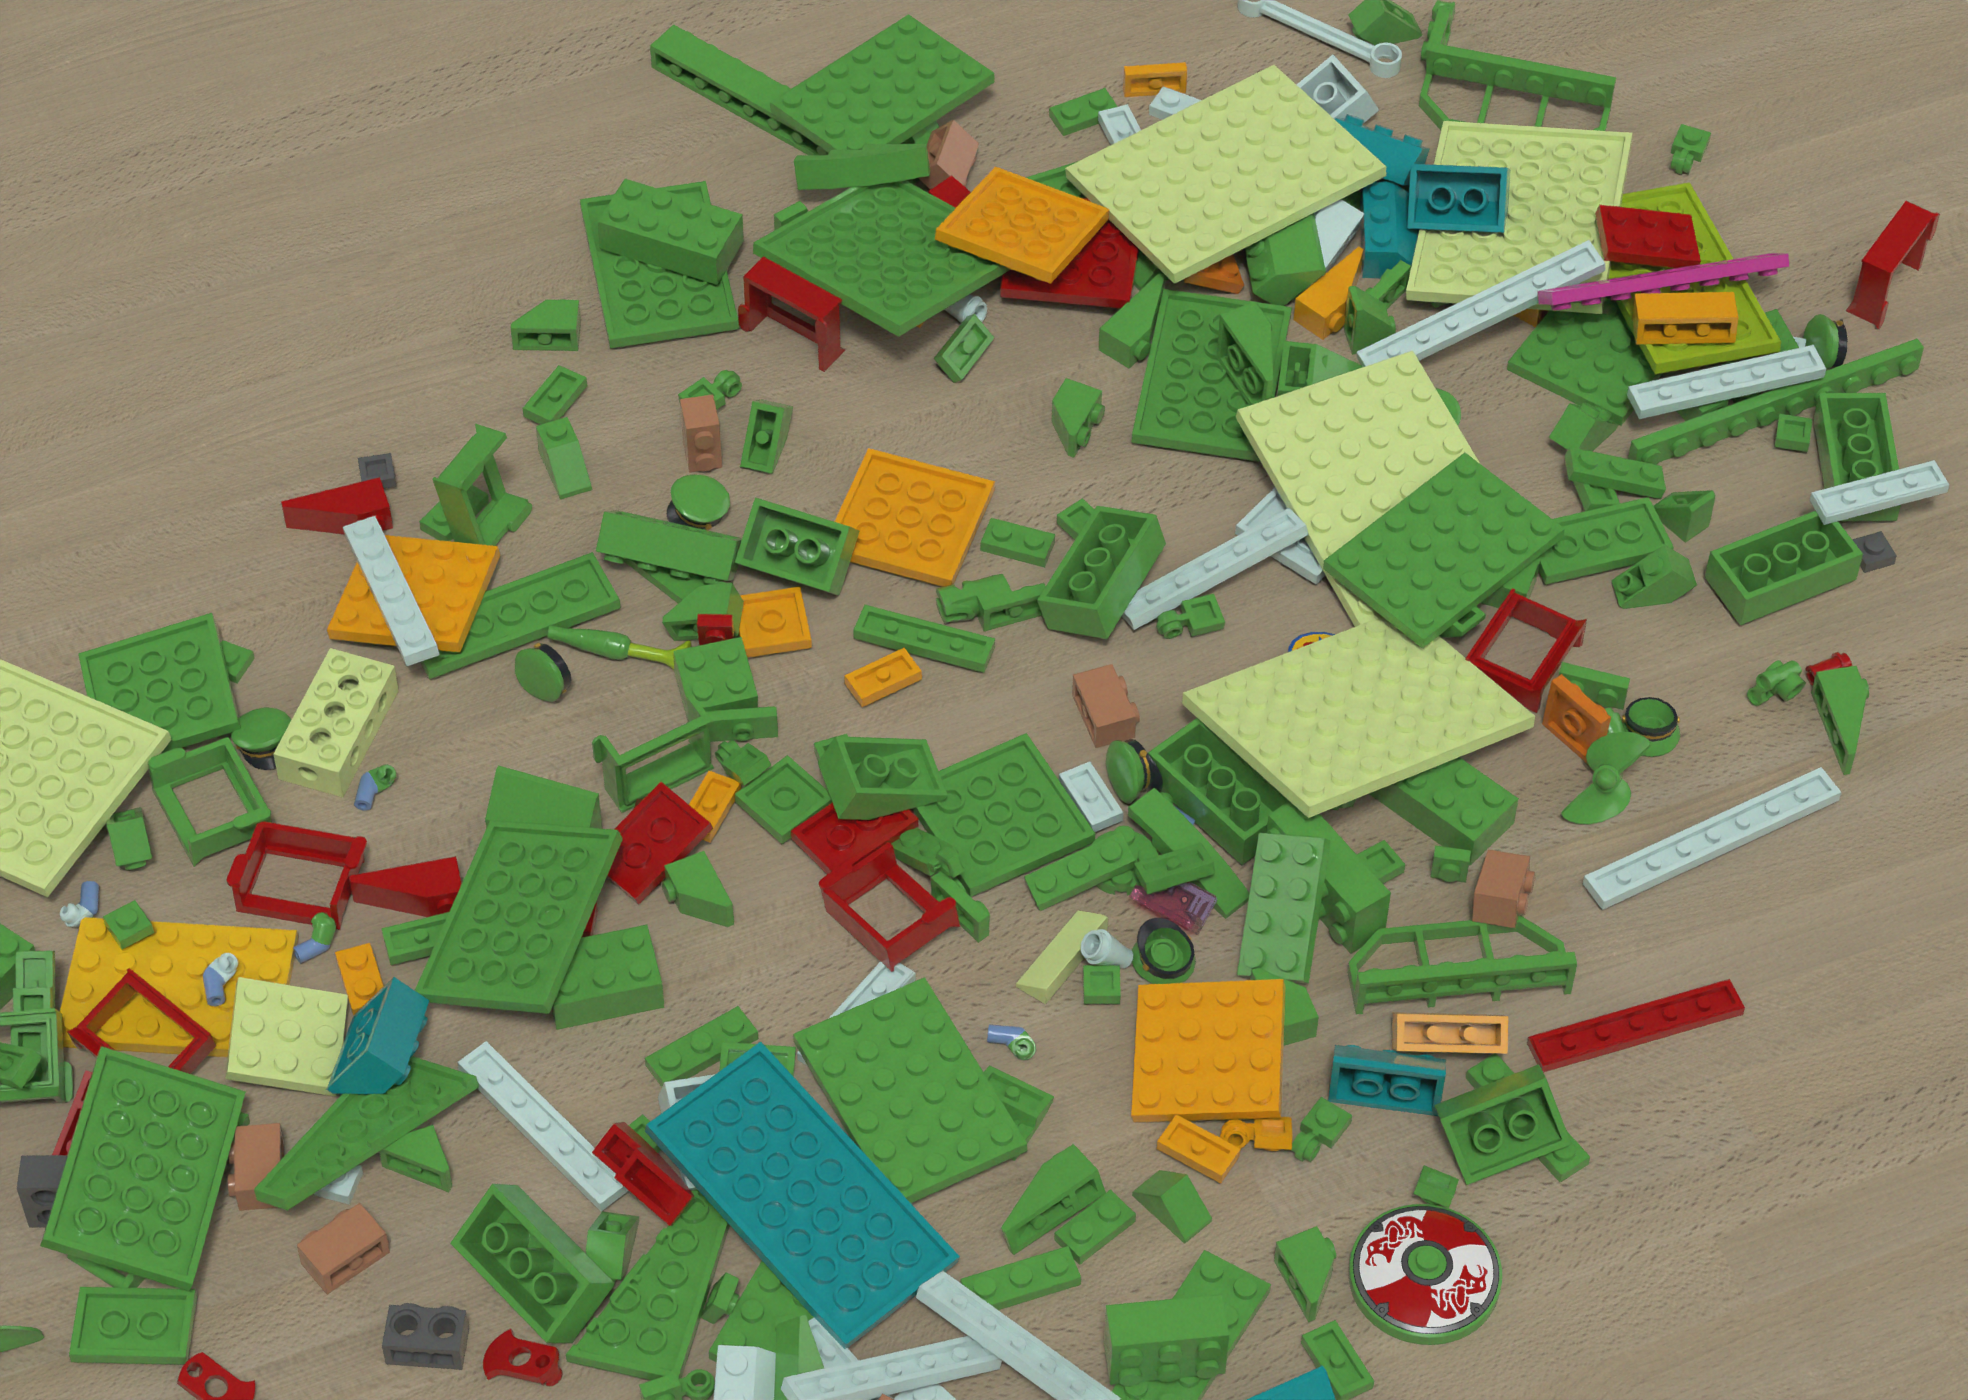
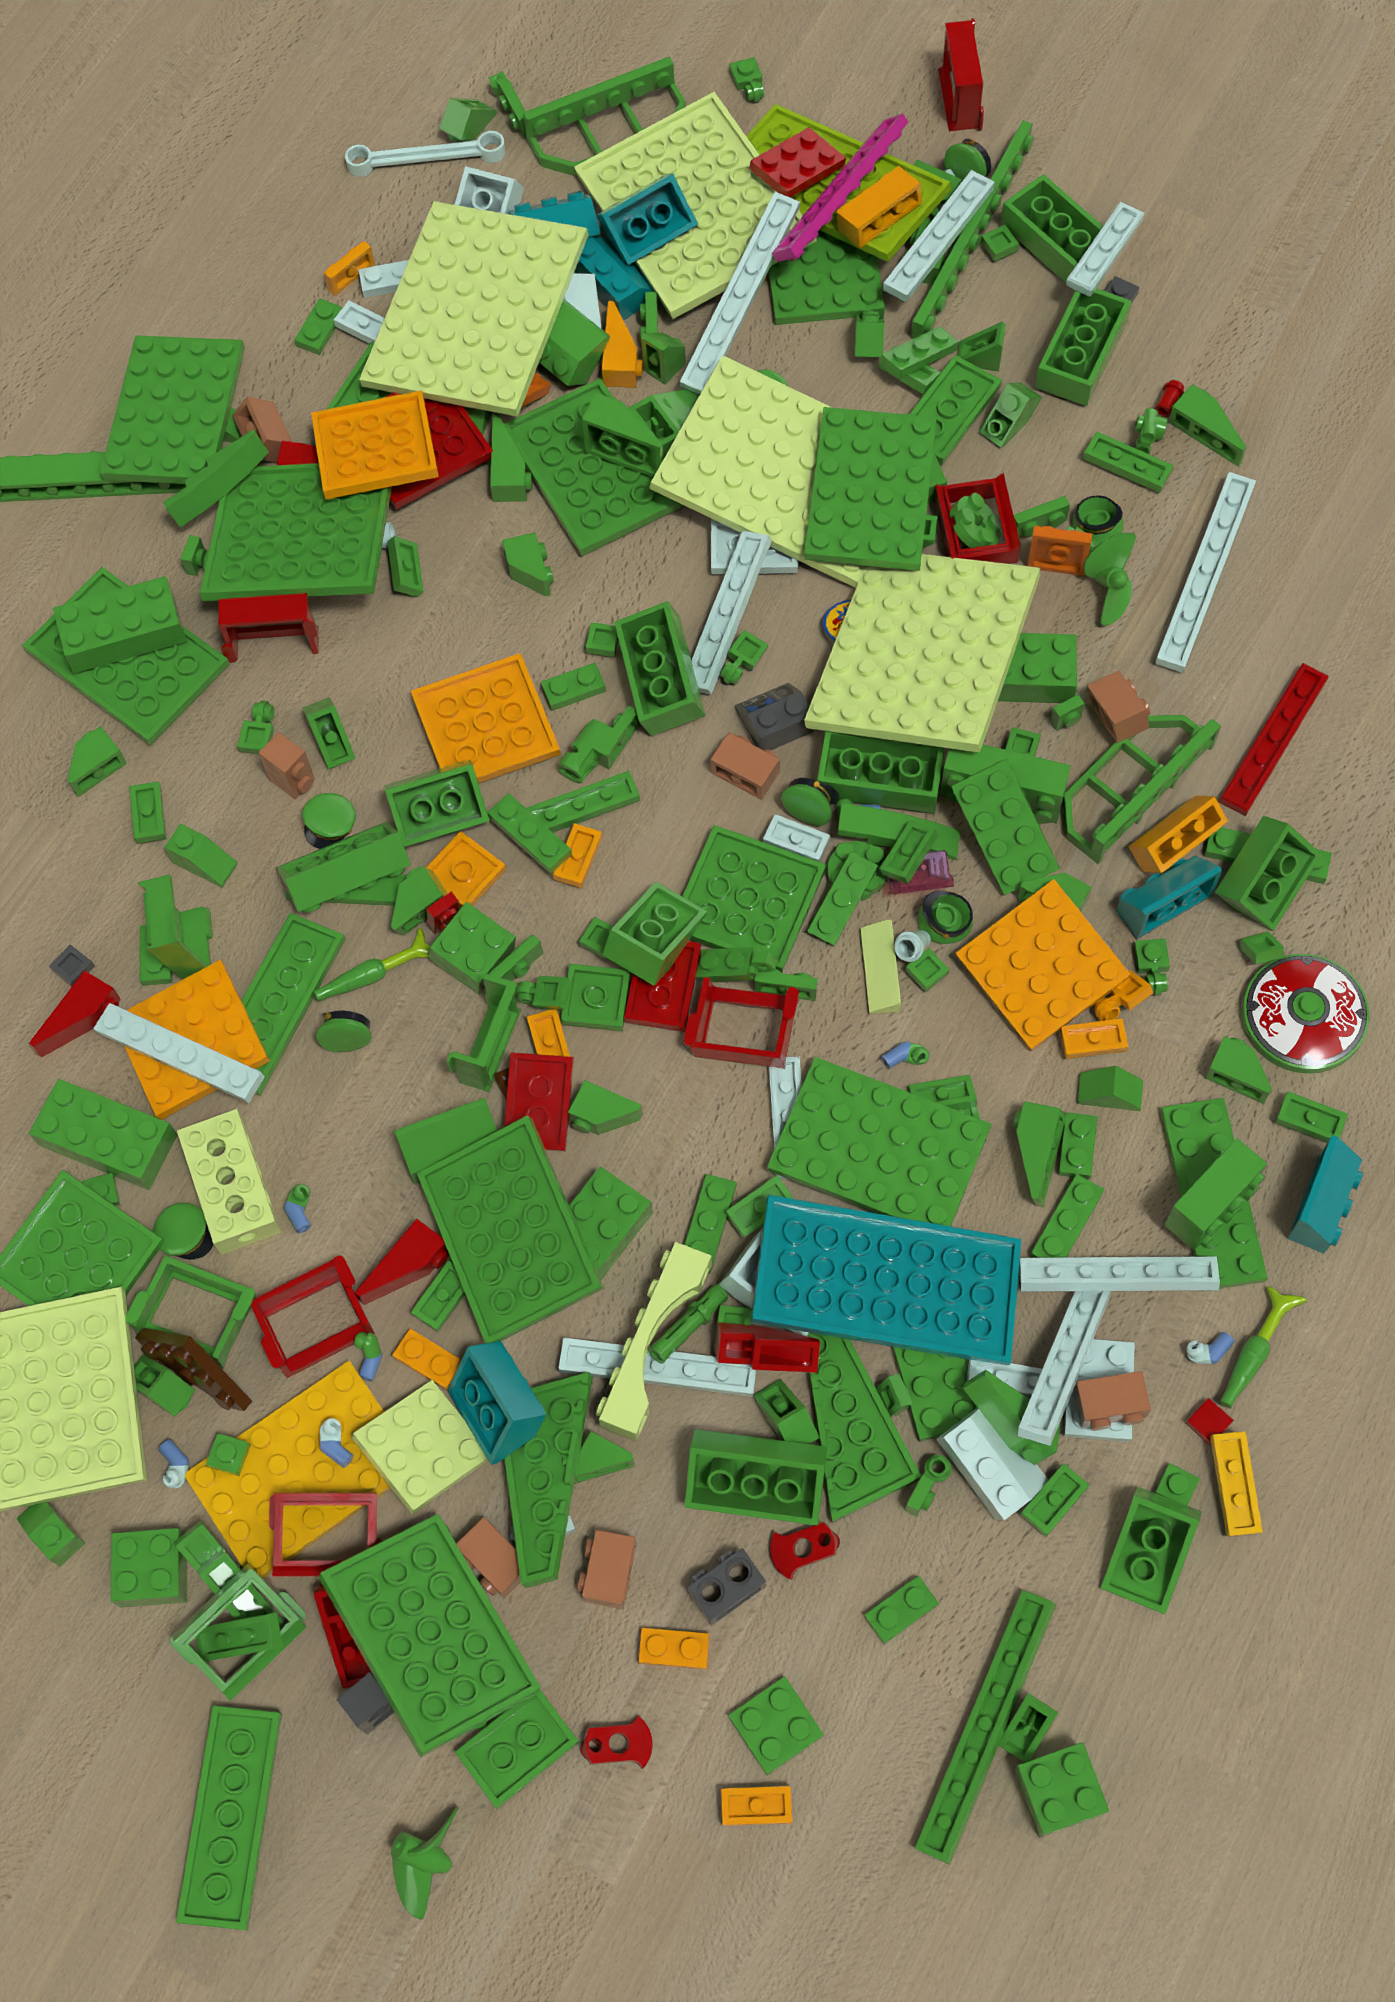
camera: 35 degrees left, 15 degrees up
none -> bright green brick [29,1079,178,1190]
none -> reddish brown plate [135,1328,252,1411]
none -> bright green plate [487,793,572,874]
none -> yellowish green arch [596,1242,712,1442]
none -> light orange plate [639,1628,710,1670]
none -> bright green pin [648,1284,728,1364]
none -> dark grey slope [735,683,814,751]
none -> bright green plate [950,493,1002,548]
none -> bright green plate [1083,432,1174,493]

